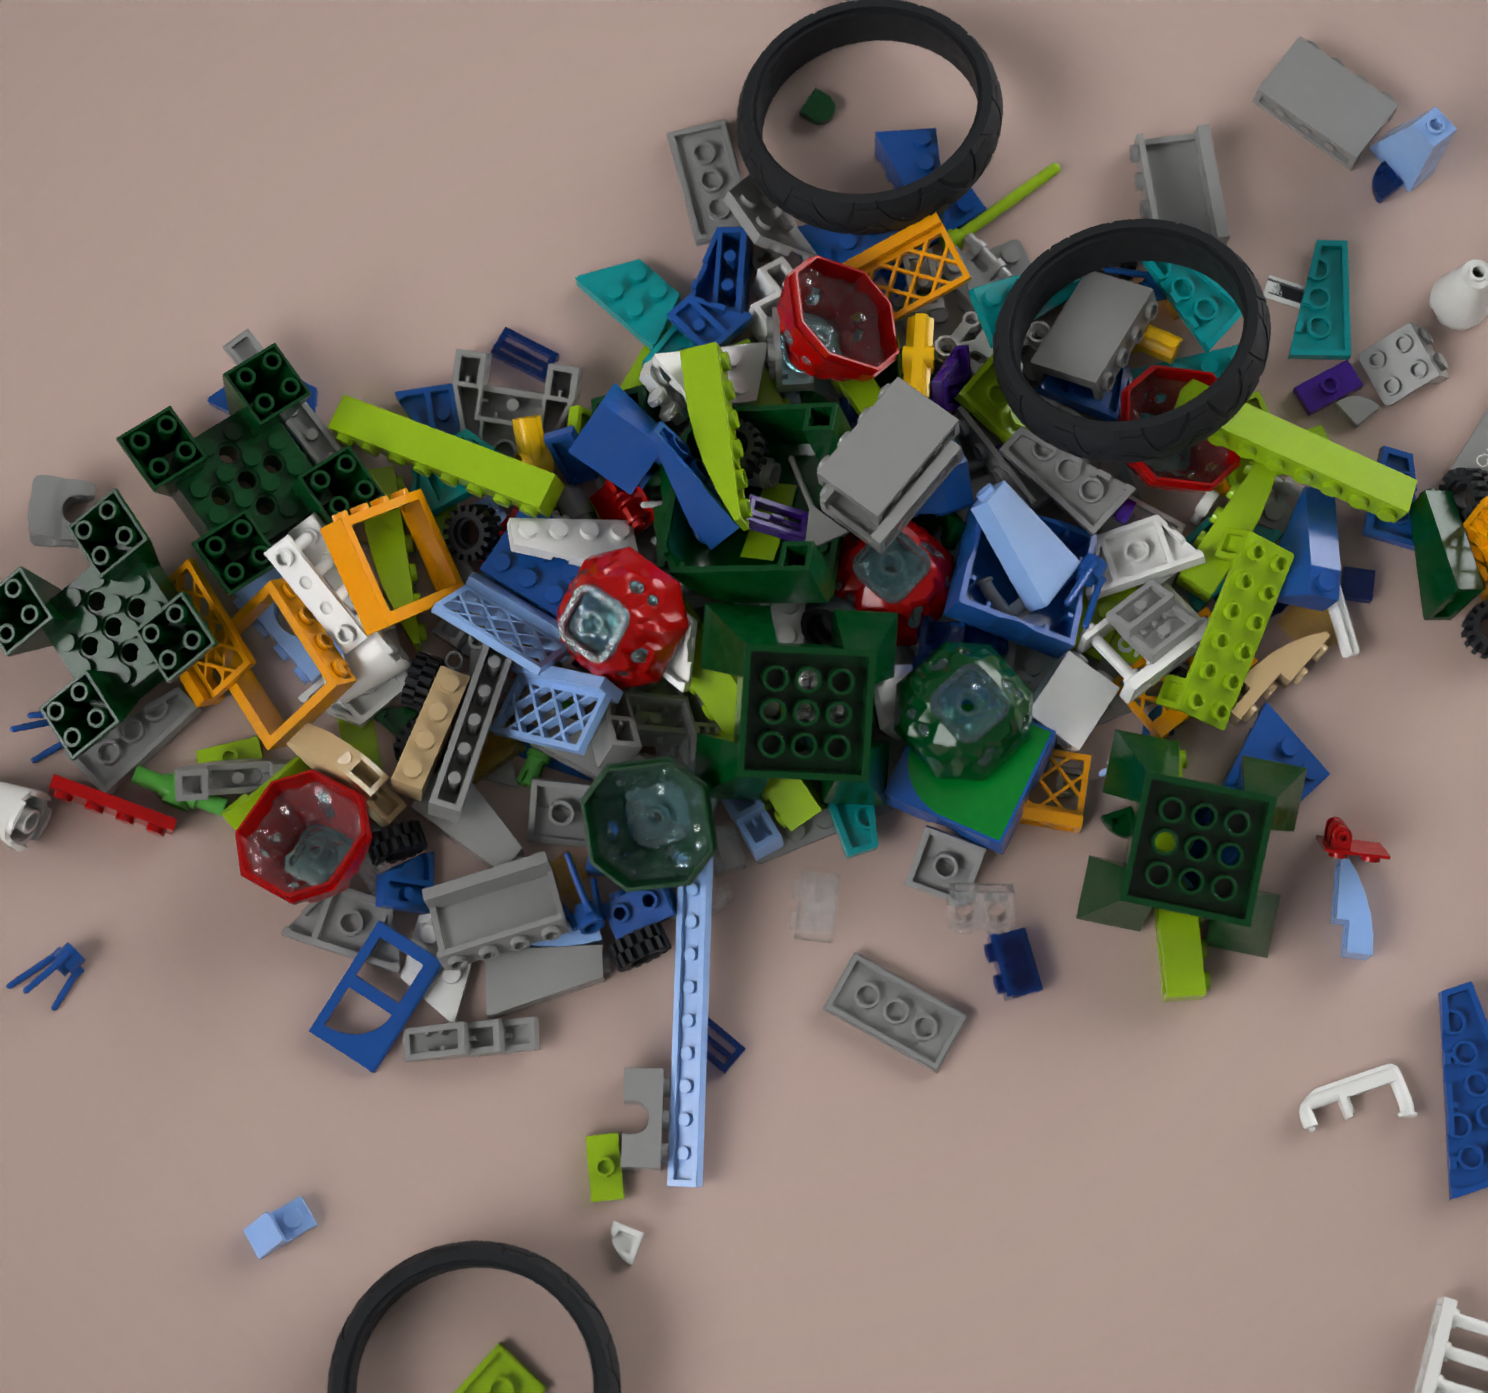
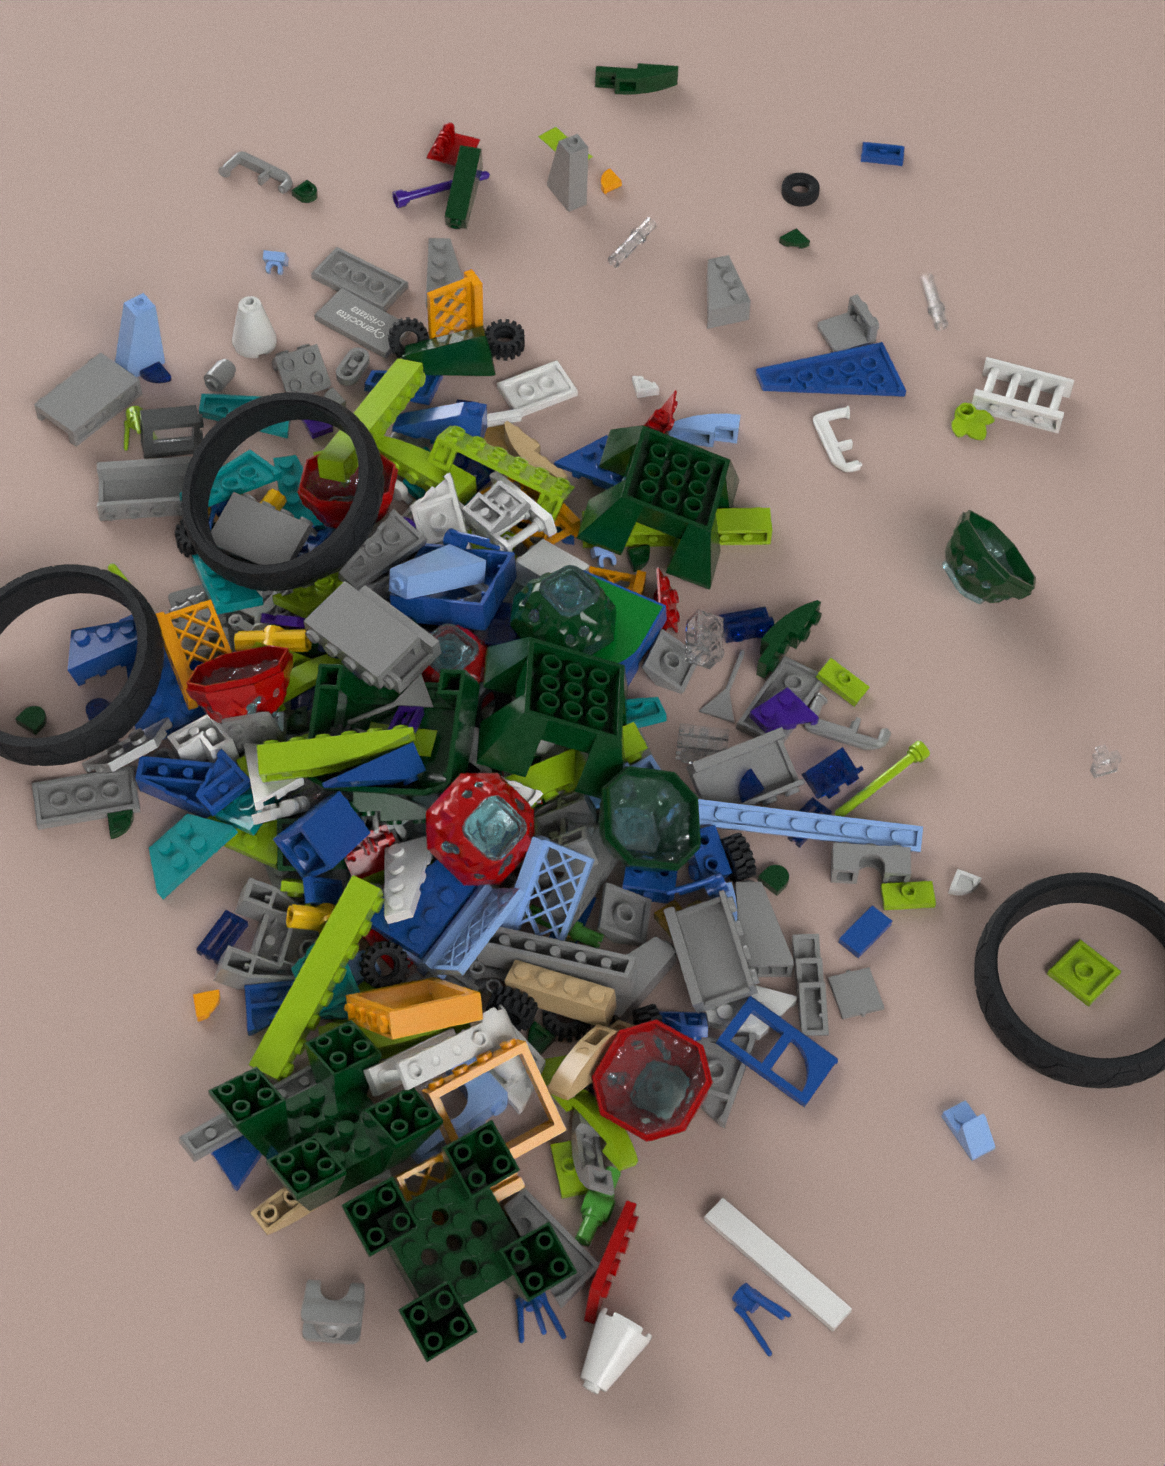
camera: 90 degrees left, 20 degrees down
none -> clear blue tile [85,698,111,720]
none -> dark green tile [107,809,134,839]
none -> lime plant [124,406,158,451]
none -> dark grey window [140,405,204,459]
none -> light orange tile [193,989,221,1022]
none -> light grey brick [204,359,236,392]
none -> light grey plate [336,348,370,386]
none -> white tile [497,360,578,417]
none -> white tile [632,376,659,398]
none -> red hinge [653,568,680,633]
none -> light grey panel [686,727,805,806]
none -> light grey piece [699,650,745,723]
none -> white tile [704,1198,852,1332]
none -> clear blue tile [738,769,765,803]
none -> dark purple wing [749,687,819,733]
none -> dark green slope [756,600,822,679]
none -> dark green tile [757,865,789,896]
none -> clear blue bracket [801,747,864,799]
none -> light grey piece [804,693,891,750]
none -> lime plate [816,658,870,707]
none -> light grey piece [828,968,884,1020]
none -> lime piece [835,740,930,817]
none -> blue tile [838,905,892,958]
none -> dark green rock [942,509,1036,604]
none -> lime plate [951,403,995,440]

